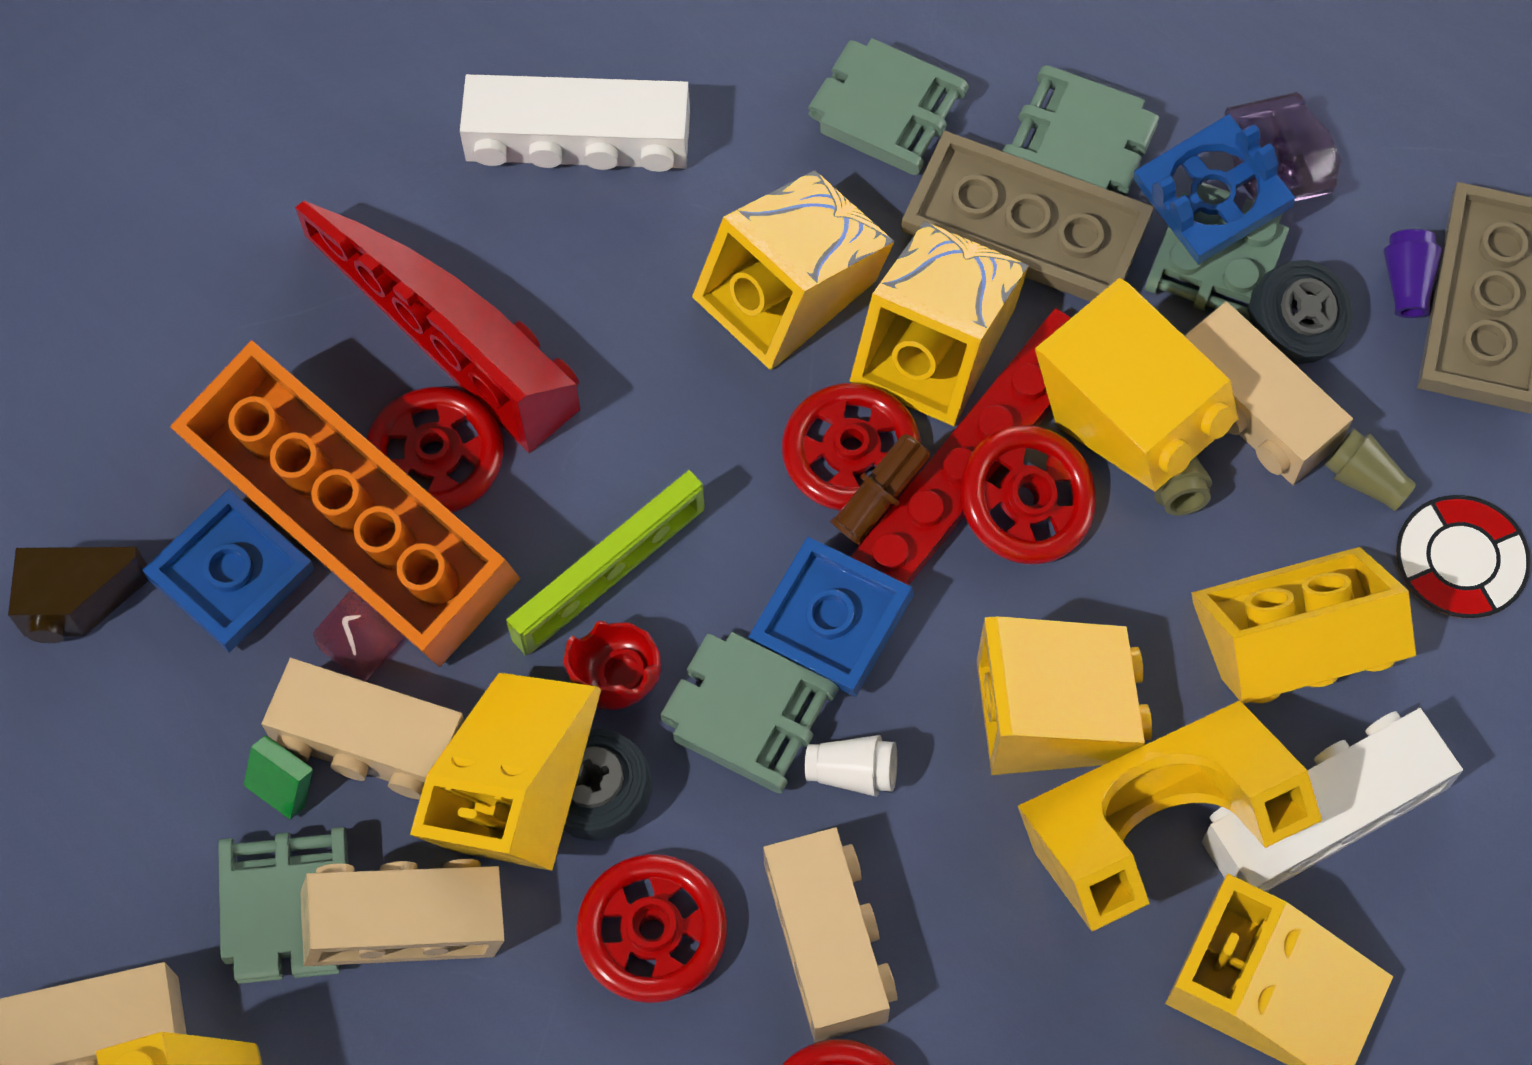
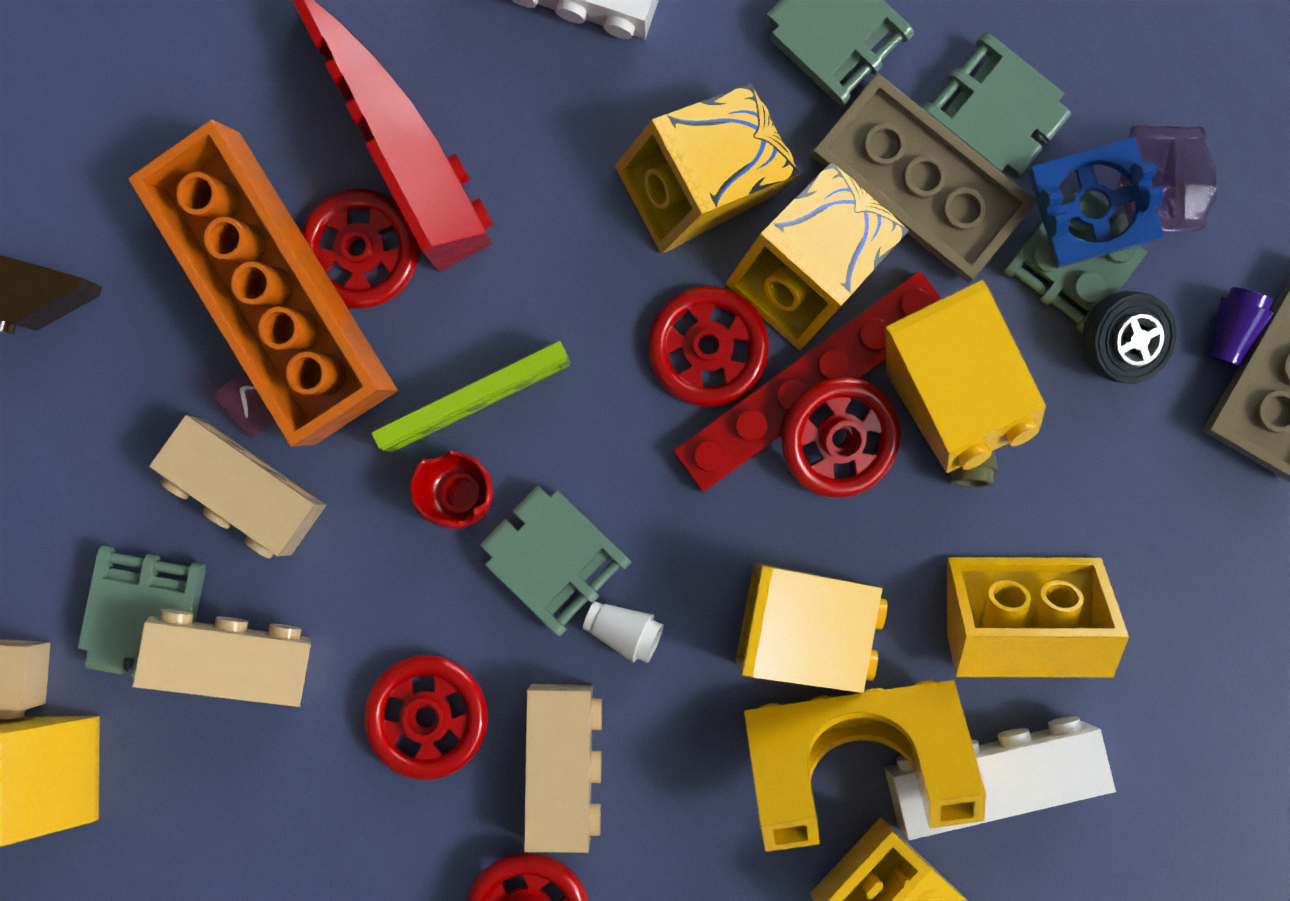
camera: 15 degrees right, 20 degrees up
blue plate [142,489,315,653] -> none
green tile [243,735,313,820] -> none
yellow slope [410,673,601,871] -> none
black wheel [564,728,652,841] -> none
blue plate [748,536,914,697] -> none
reddish brown axle [830,434,930,545] -> none
tan brick [1185,301,1353,486] -> none
olive cone [1324,428,1417,511] -> none
sticker [1396,495,1531,619] -> none

